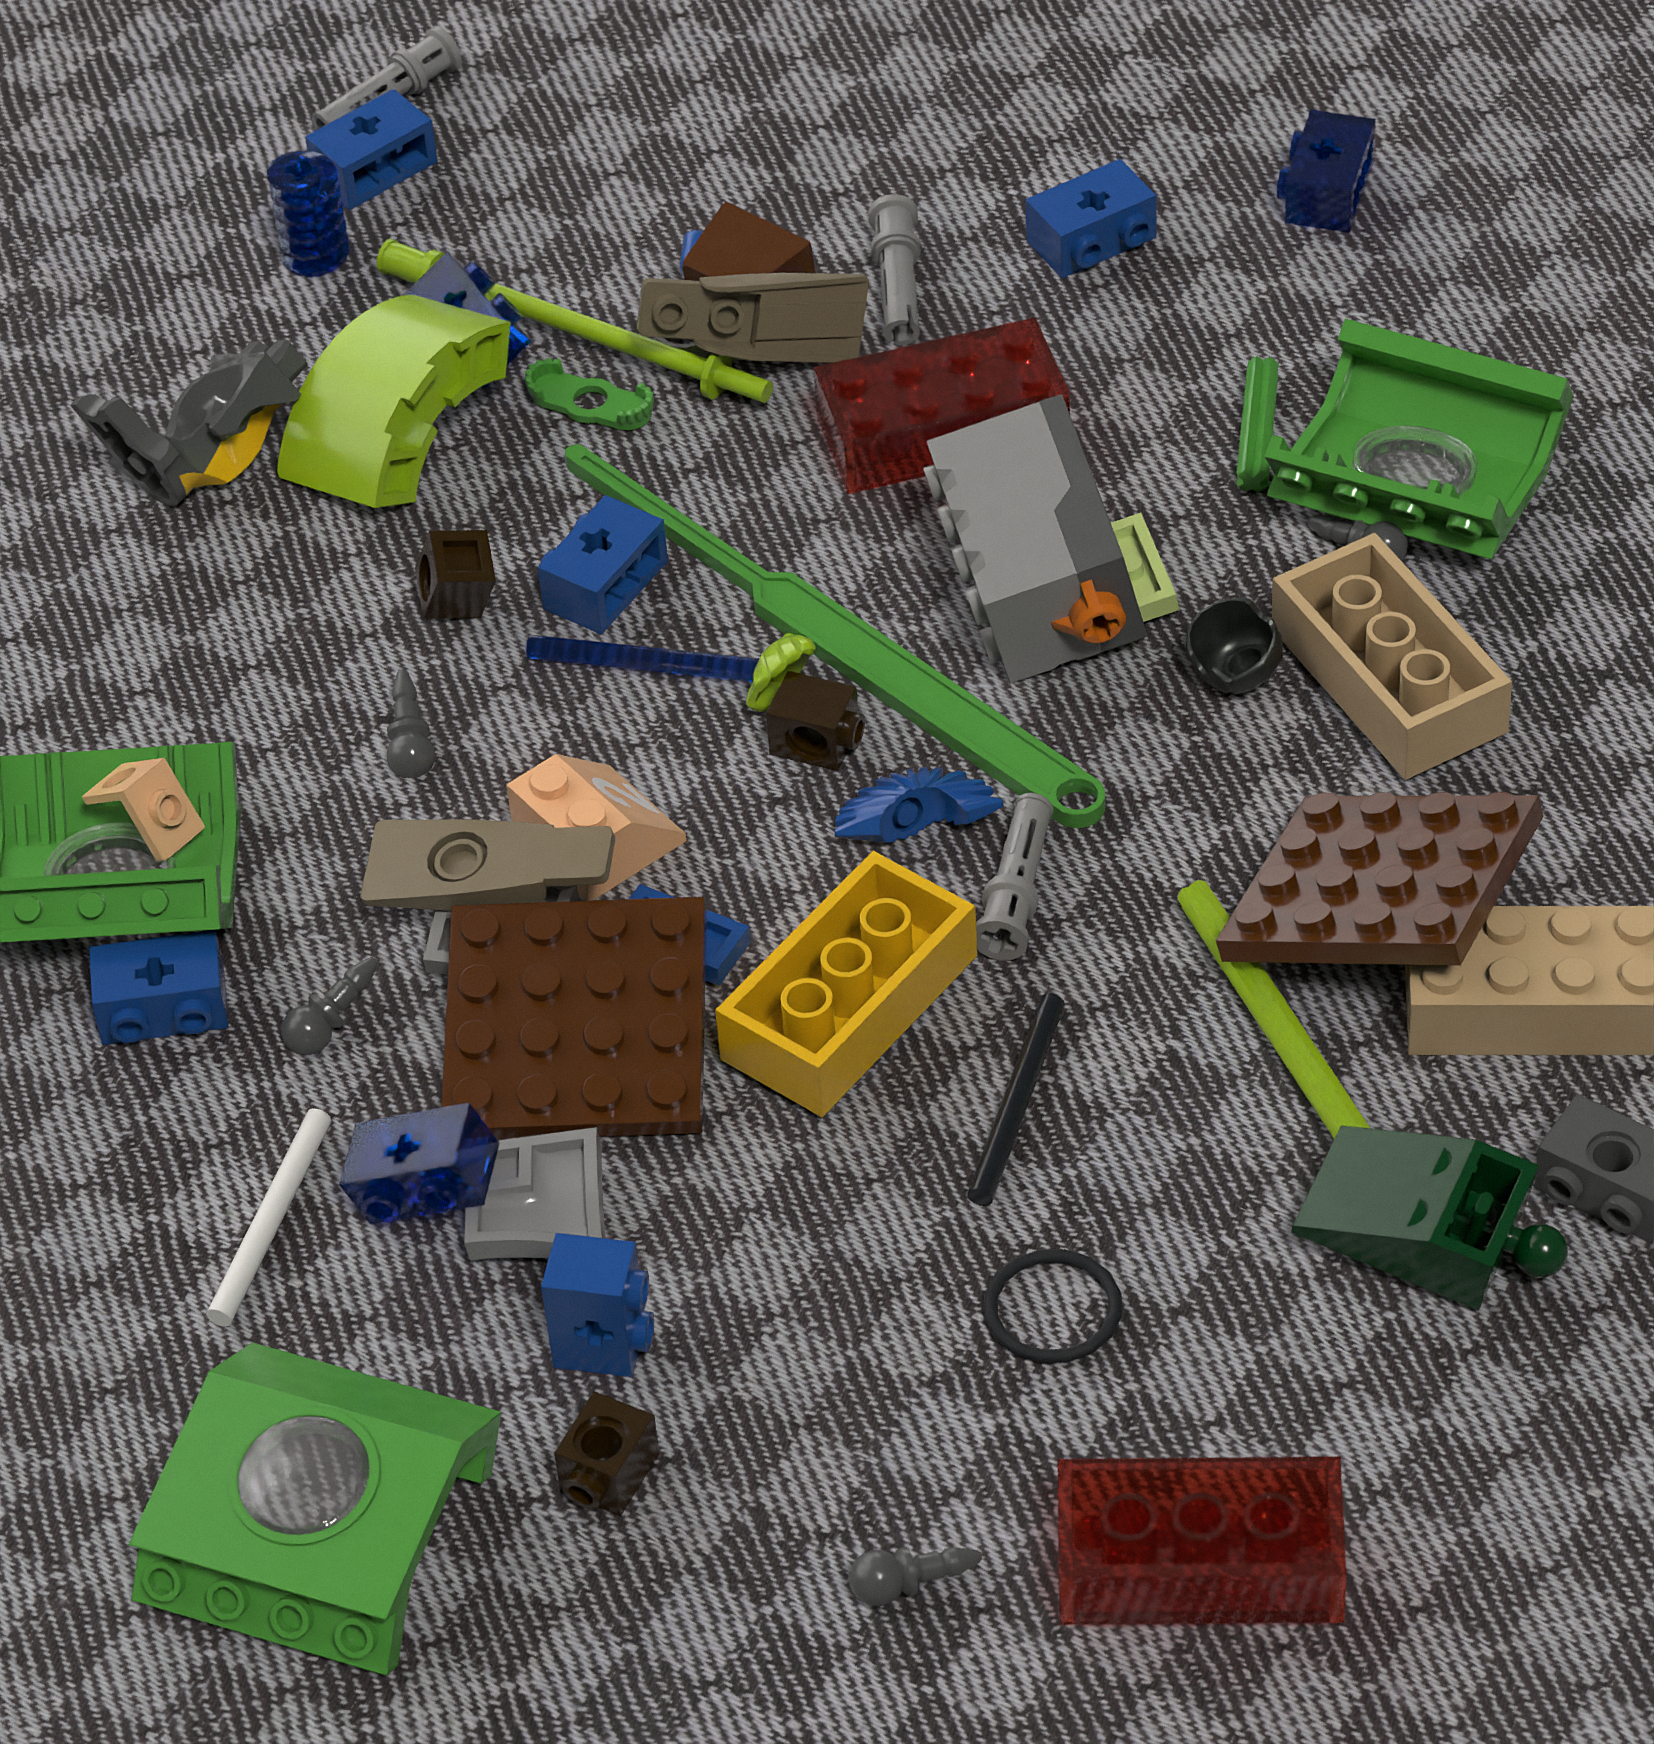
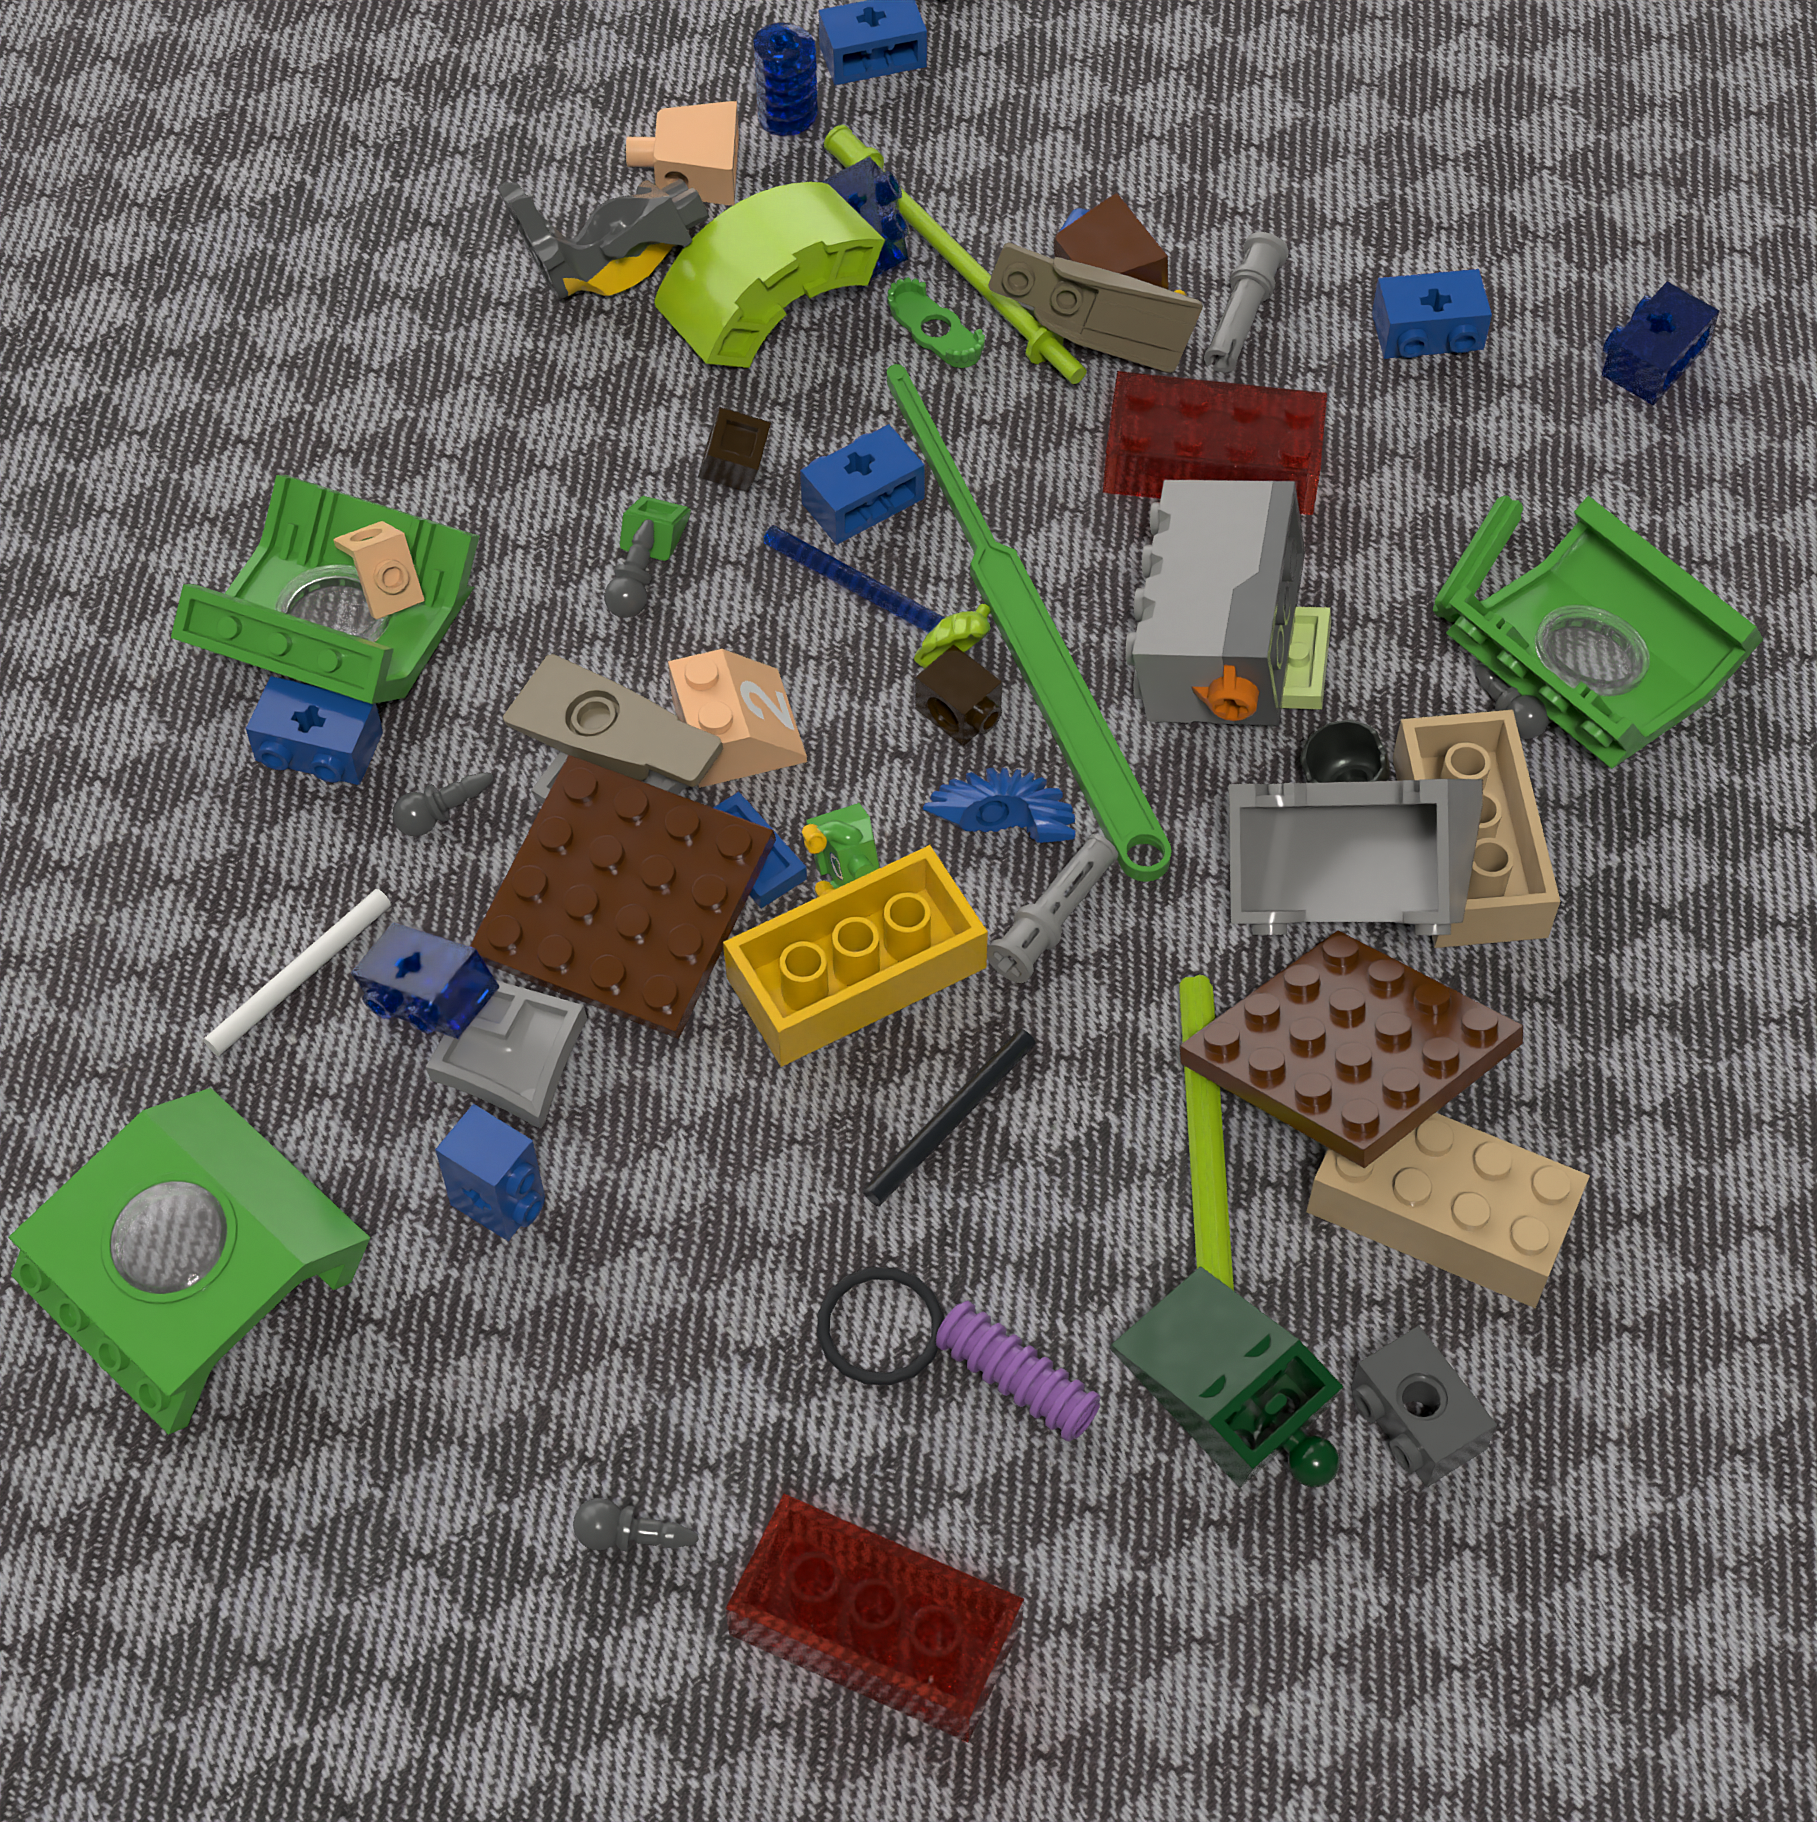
camera: 20 degrees right, 10 degrees up
dark brown brick [554,1391,660,1517] -> none
none -> bright green slope [620,495,691,561]
none -> light nougat torso [626,101,739,205]
none -> bright green piece [802,803,880,898]
none -> medium lavender piece [936,1300,1101,1442]
none -> light grey windscreen [1229,779,1483,935]

